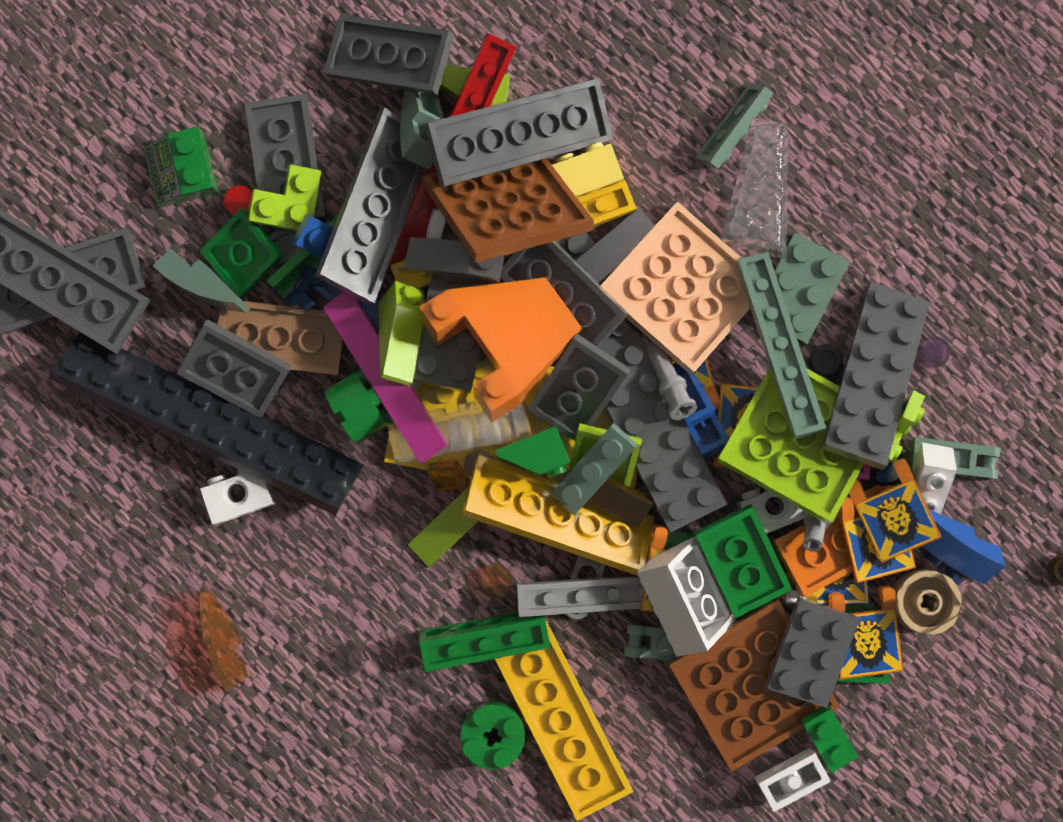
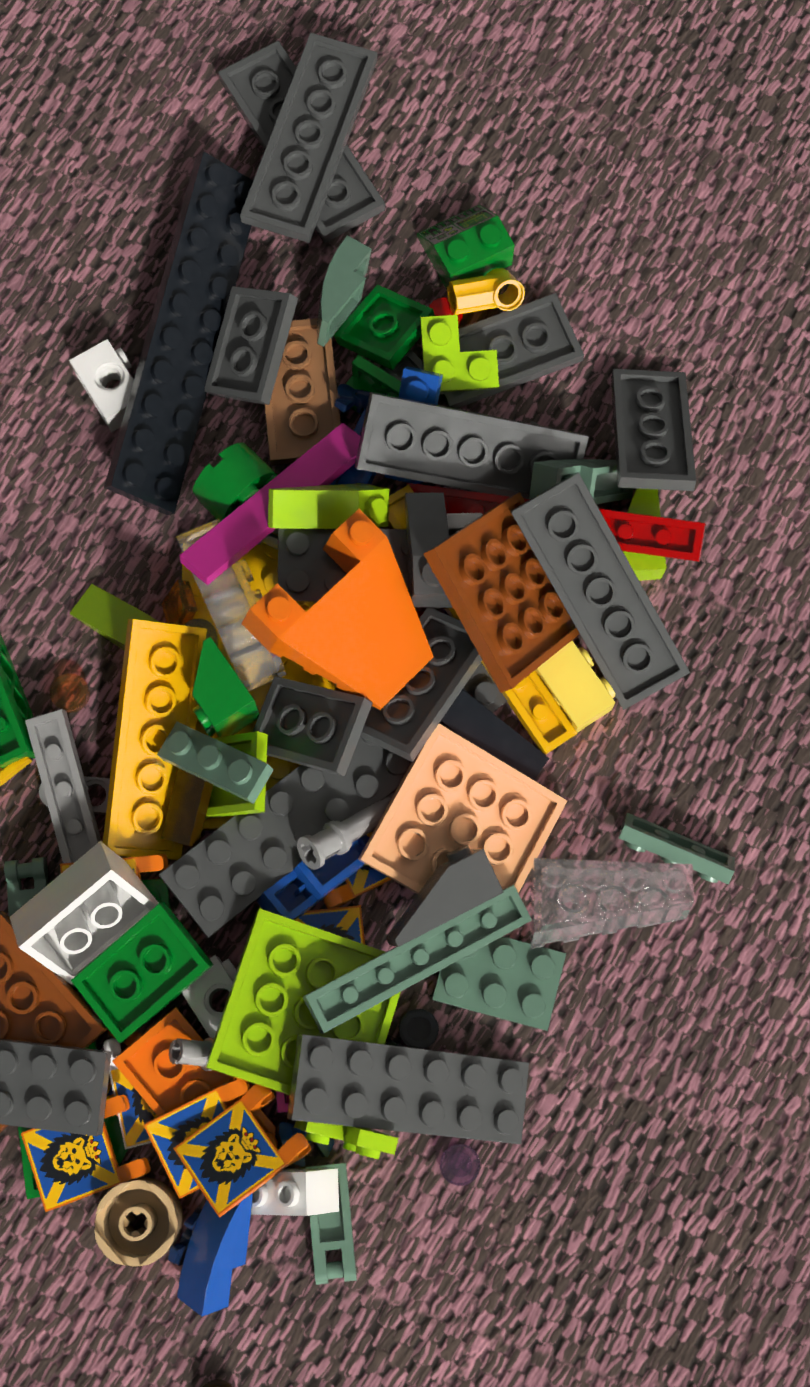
camera: 80 degrees right, 10 degrees down
none -> dark grey slope [386,845,504,947]
none -> yellow piece [447,268,525,315]

